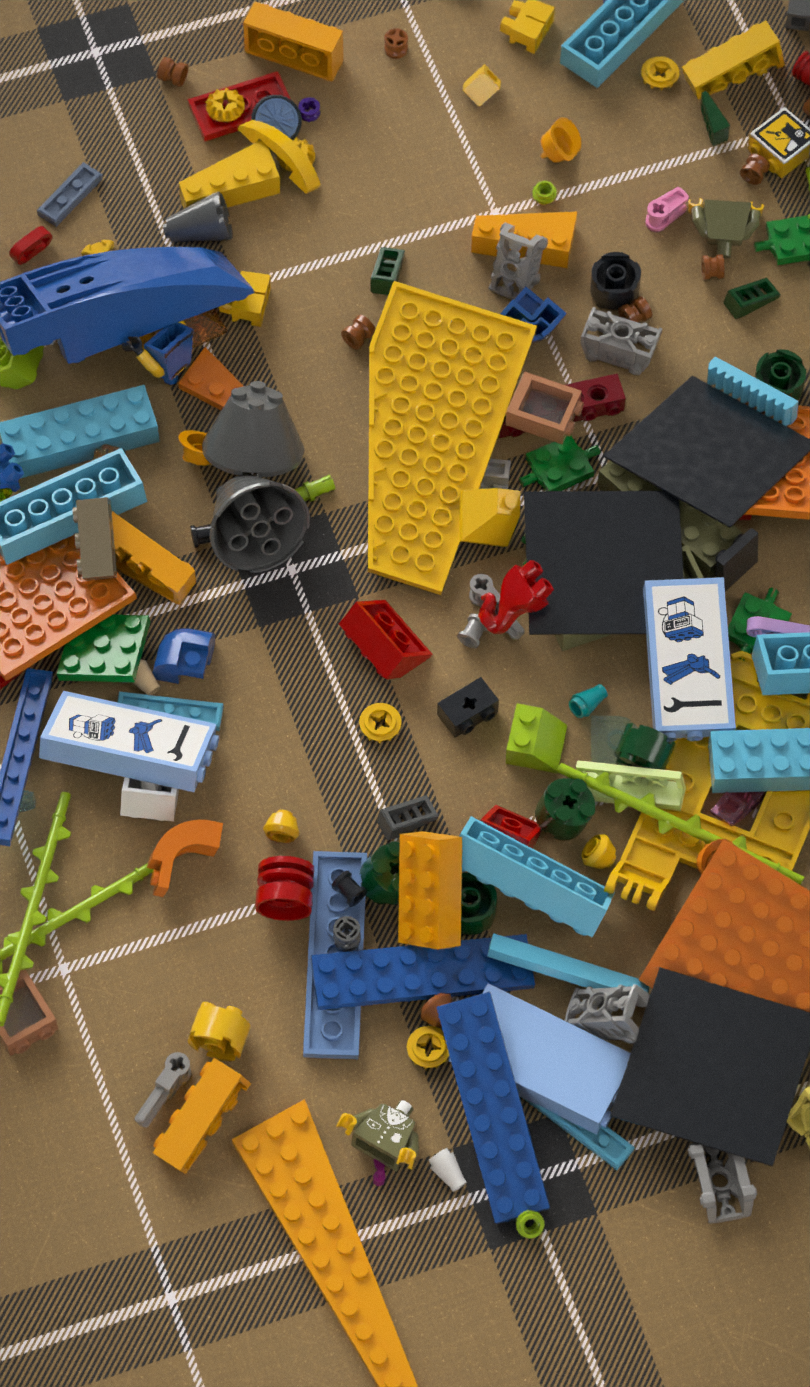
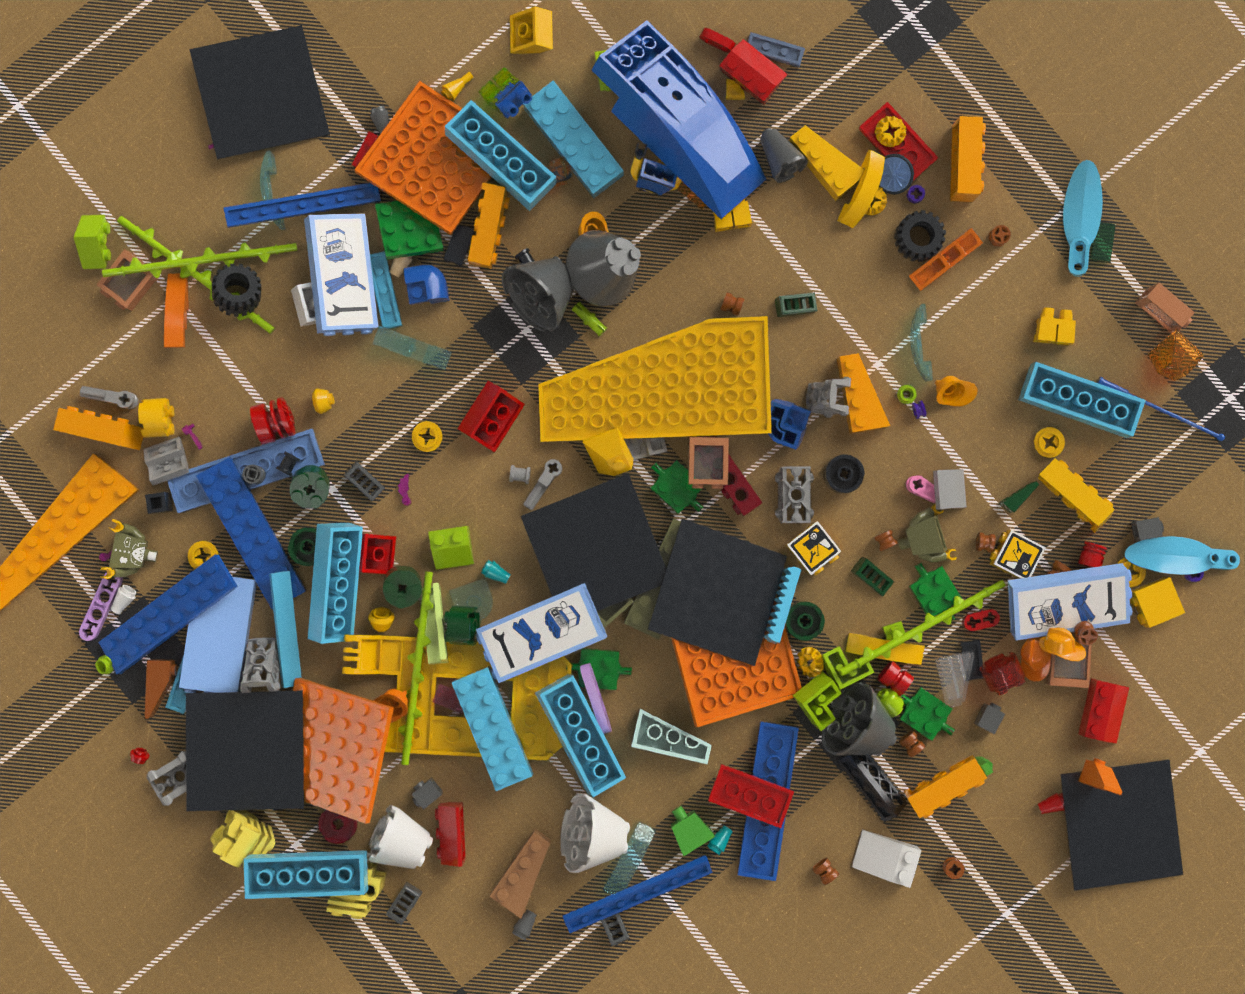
camera: 70 degrees right, 25 degrees up
dark tan brick [72,497,117,581] -> none
orange arch [147,820,223,897] -> none
dark orange wheel [157,57,189,87] -> none
orange wing [178,347,243,410] -> none
light orange brick [398,831,462,950] -> none
dark orange cone [421,993,453,1028] -> none
black brick [437,677,499,738] -> none
yellow panel [463,64,501,106] -> none
red hips [478,560,554,634] -> none
dark orange wheel [618,296,653,322] -> none
black tile [715,528,758,592] -> none
none -> lavender beam [79,573,123,641]
none -> red plate [130,748,150,764]
none -> light grey slope [143,437,189,485]
none -> black brick [145,492,173,514]
none -> dark orange slope [145,659,178,719]
none -> orange slope [164,273,189,348]
none -> magenta piece [182,423,203,450]
none -> black tyre [212,263,261,317]
none -> clear light blue slope [373,325,452,370]
none -> magenta piece [398,474,411,506]
none -> black tile [444,224,475,266]
none -> red slope [719,39,788,105]
none -> piece [786,521,841,576]
none -> black tyre [894,210,946,262]
none -> orange slope [909,228,983,291]
none -> clear light blue slope [910,304,933,382]
none -> dark purple bush [912,400,927,419]
none -> light grey slope [933,469,967,509]

